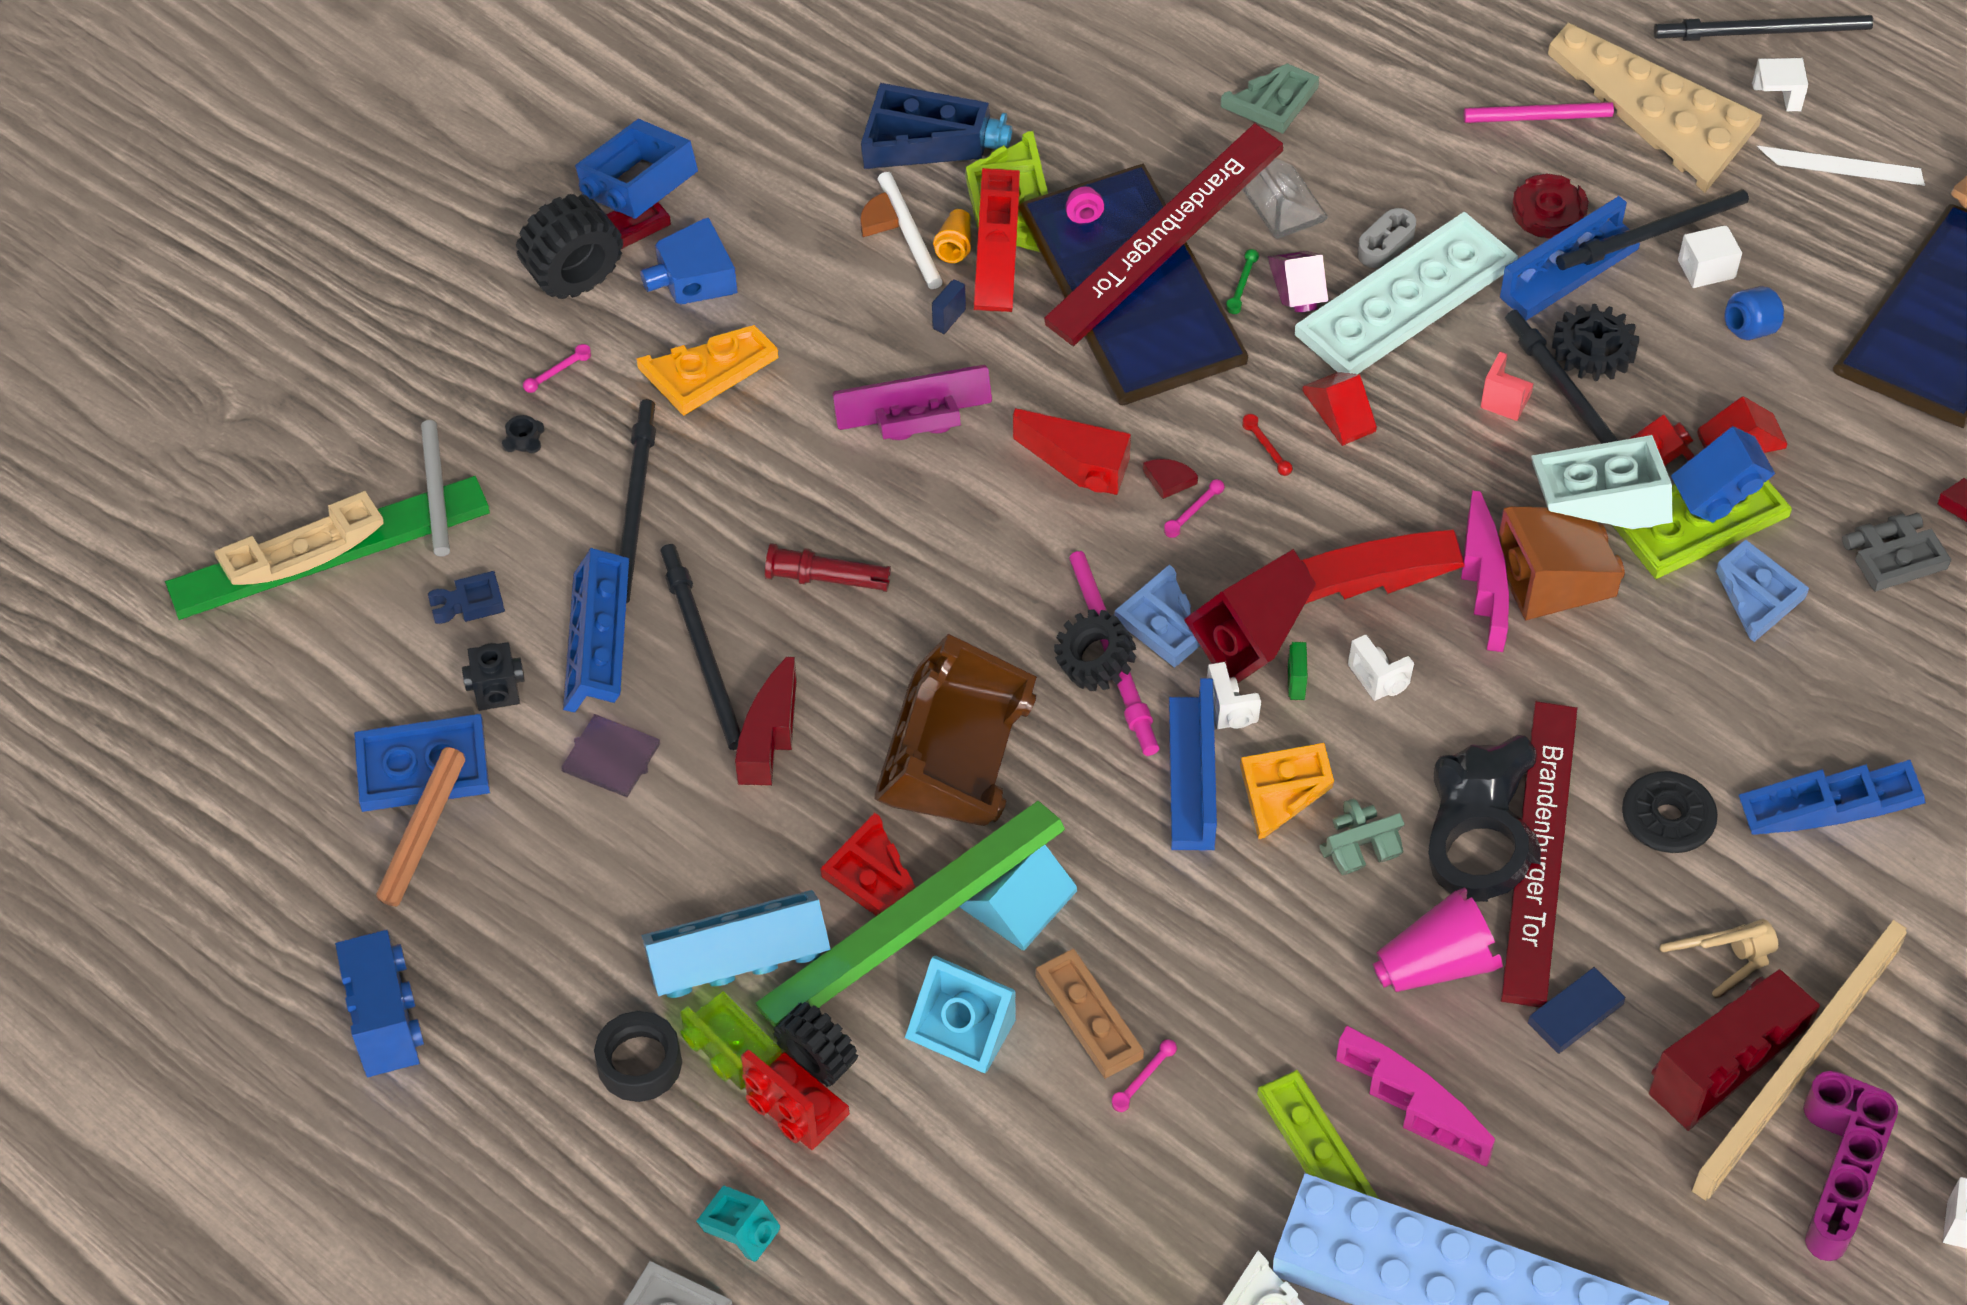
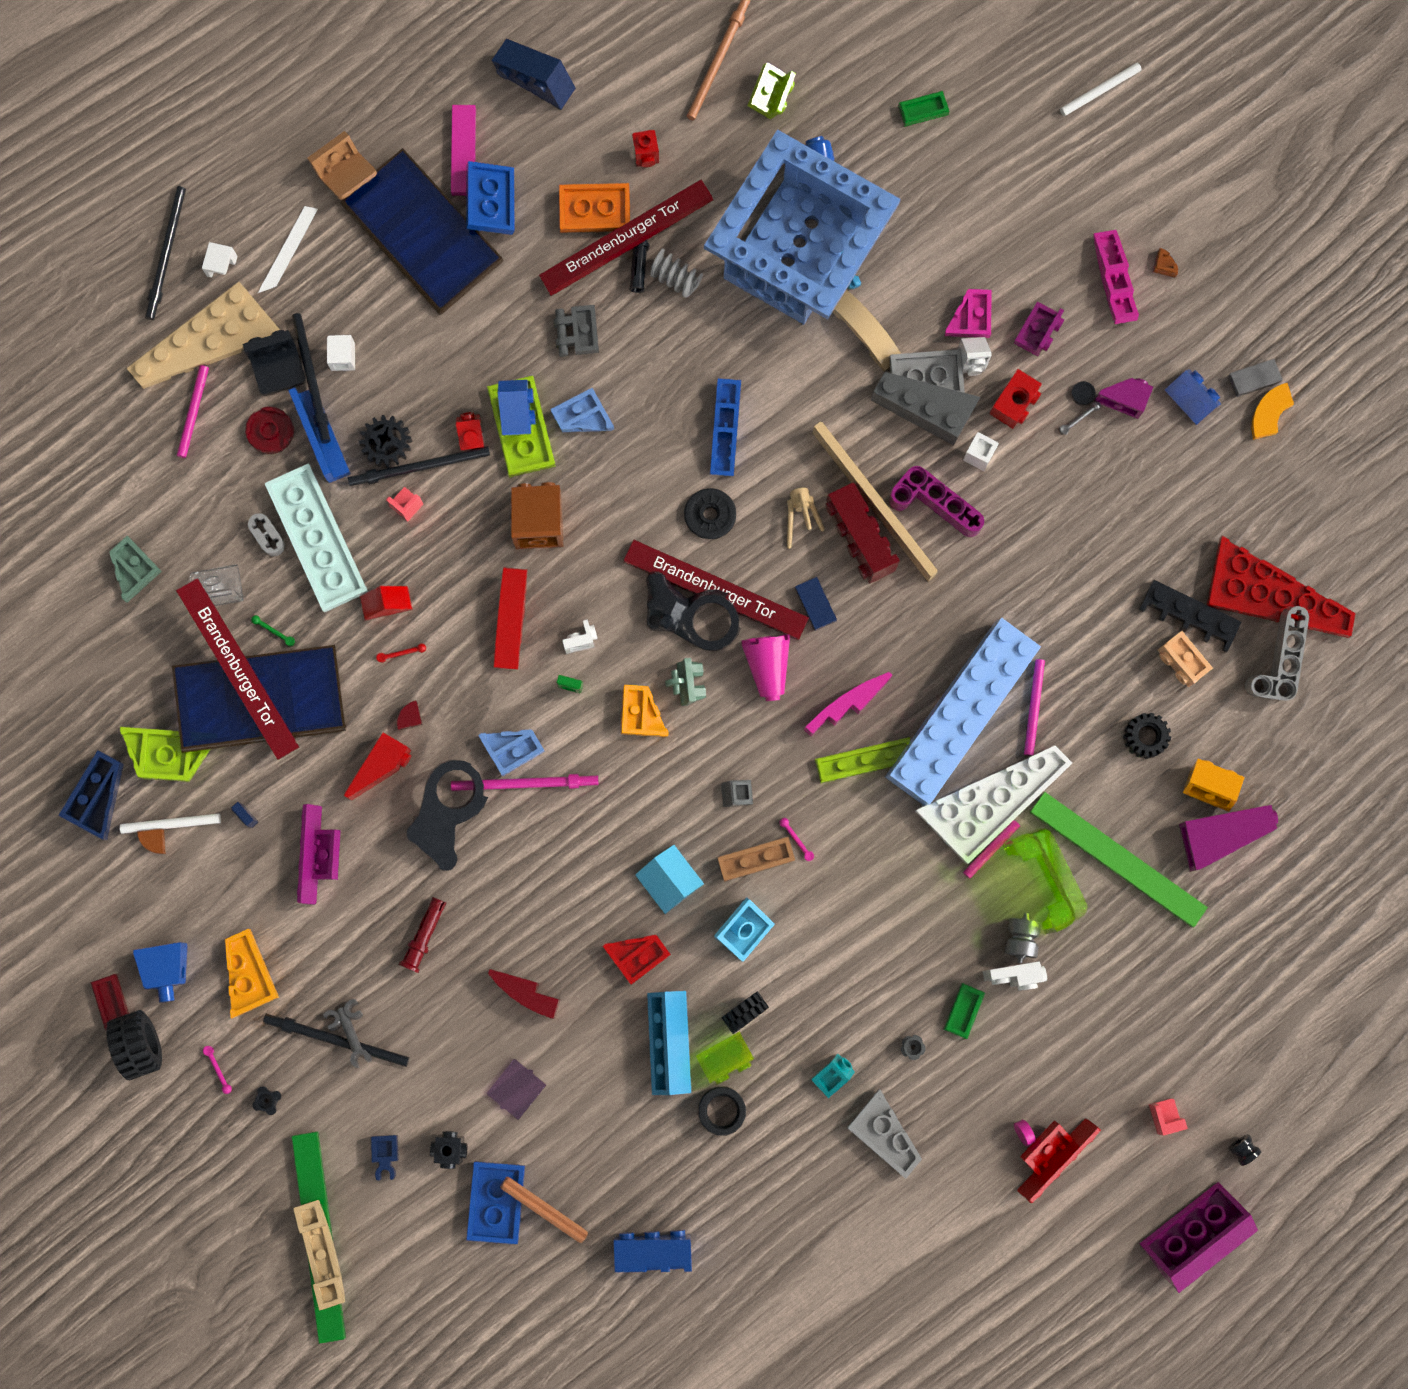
camera: 80 degrees left, 25 degrees up
light grey bar [421,420,450,557] -> none
blue fence [563,548,629,713] -> none
blue window [575,119,698,219] -> none
black bar [660,544,741,750] -> none
red bracket [741,1049,850,1151] -> none
bright green tile [755,801,1065,1028] -> none
reddish brown windscreen [875,634,1037,826] -> none
light orange cone [933,209,971,263] -> none
red slope [974,168,1020,312] -> none
dark azure plate [984,113,1012,150] -> none
black tyre [1054,609,1136,691] -> none
dark pink plate [1066,187,1104,224] -> none
dark pink hinge [1164,479,1225,538] -> none
blue fence [1169,678,1217,850] -> none
dark red slope [1184,549,1316,683] -> none
white bracket [1207,662,1261,729] -> none
slope [1268,251,1328,312] -> none
dark pink slope [1461,490,1509,652] -> none
light aqua slope [1531,435,1673,529] -> none
red slope [1697,396,1788,453] -> none
blue head [1725,286,1784,341] -> none
none -> black bracket [242,330,306,396]
none -> flat silver bar [323,999,371,1068]
none -> black animal [407,760,488,871]
none -> dark grey slope [721,780,753,807]

